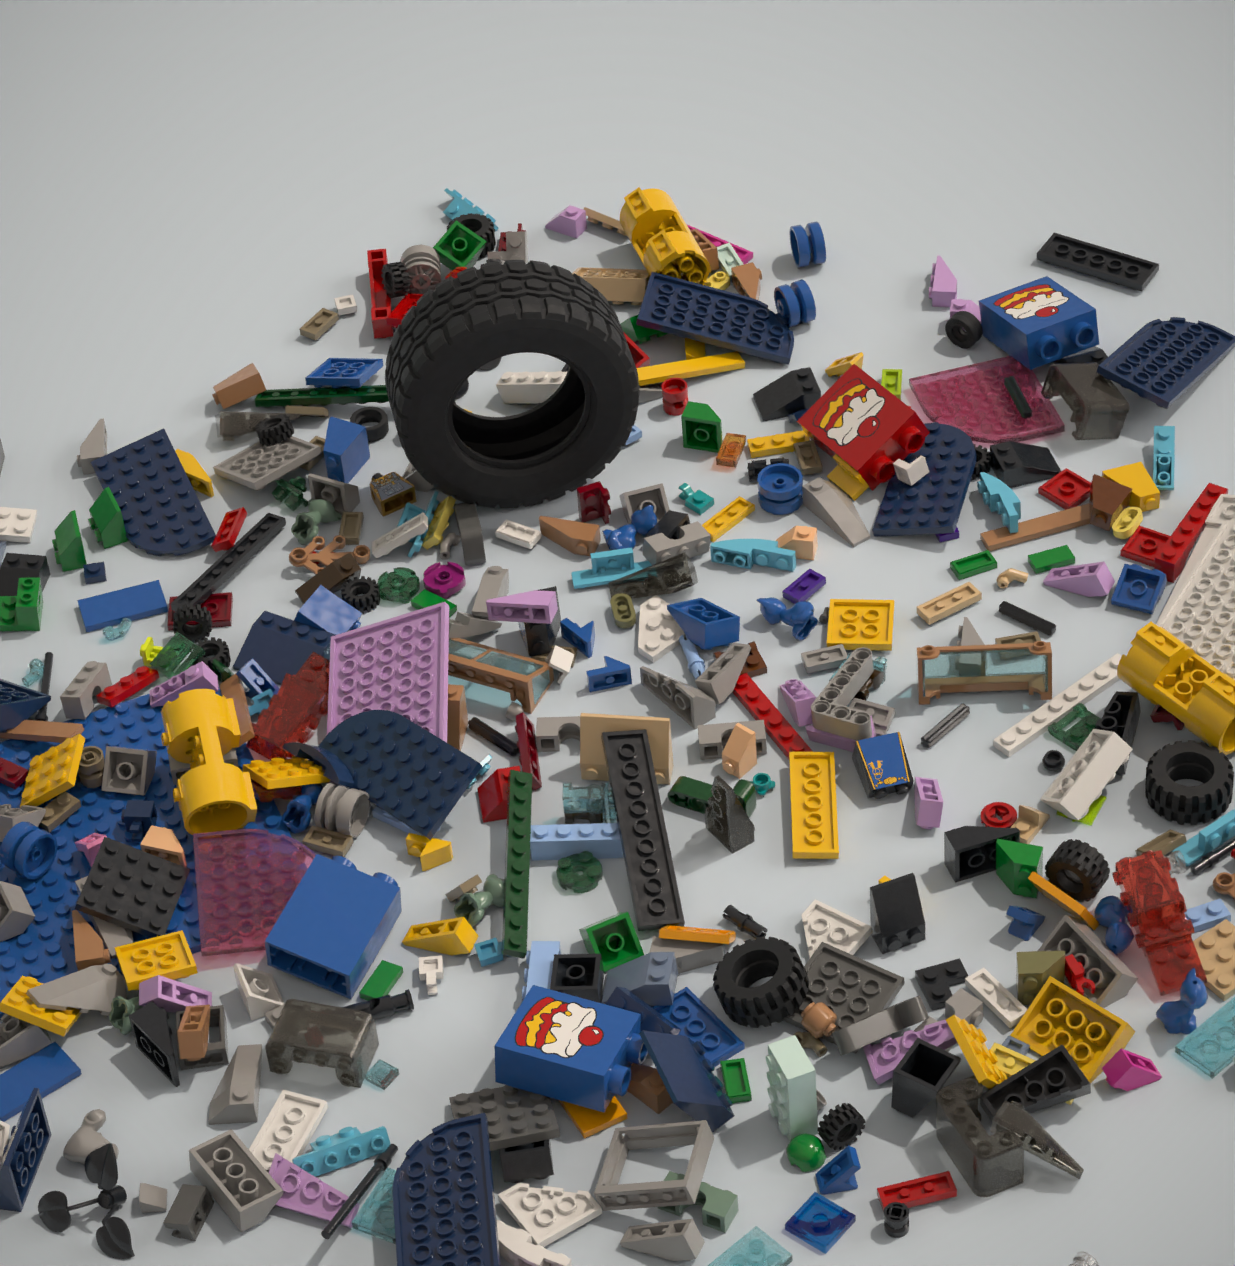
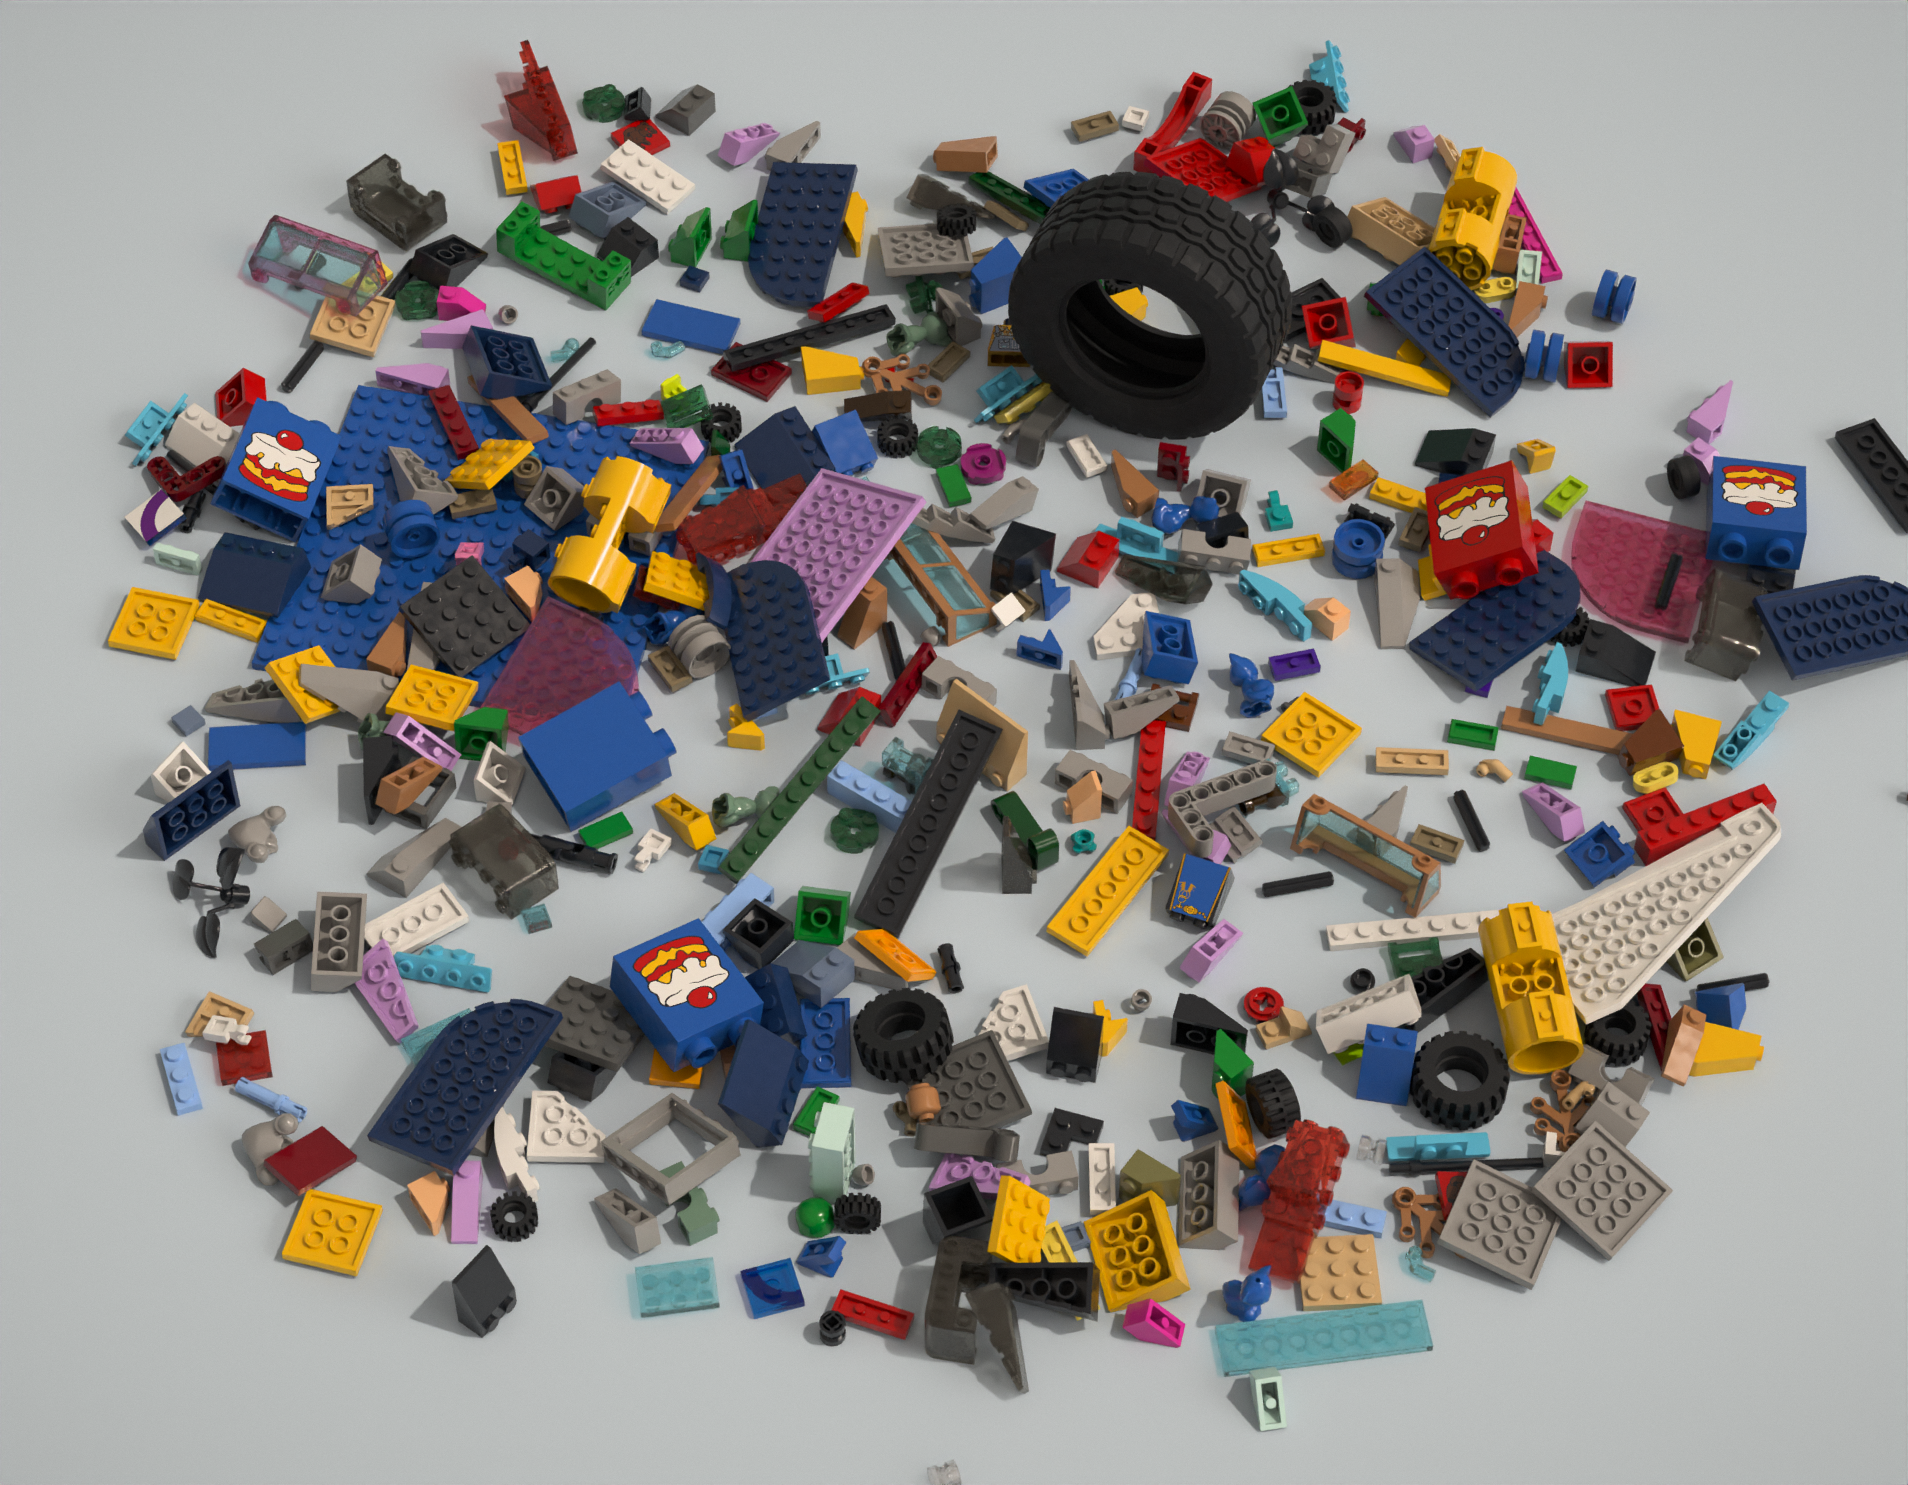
camera: 30 degrees right, 10 degrees up
black tyre [173,604,212,643] -> none
black bar [321,1144,398,1239] -> none
white plate [372,512,428,559] -> none
black tyre [381,262,410,298] -> none
dark tan plate [445,874,482,902] -> none
lavender slope [486,590,558,624] -> none
olive plate [610,593,636,628] -> none
white panel [893,456,929,486] -> none
red plate [1065,954,1095,996] -> none
dark tan tile [1135,829,1187,863] -> none
none -> green slope [454,707,509,761]
none -> lavender slope [718,123,780,166]
none -> yellow slope [801,346,864,395]
none -> red slope [1056,531,1120,588]
none -> light grey hinge [1131,989,1152,1011]
none -> blue slope [1356,1024,1418,1106]
none -> red slope [1564,341,1613,388]

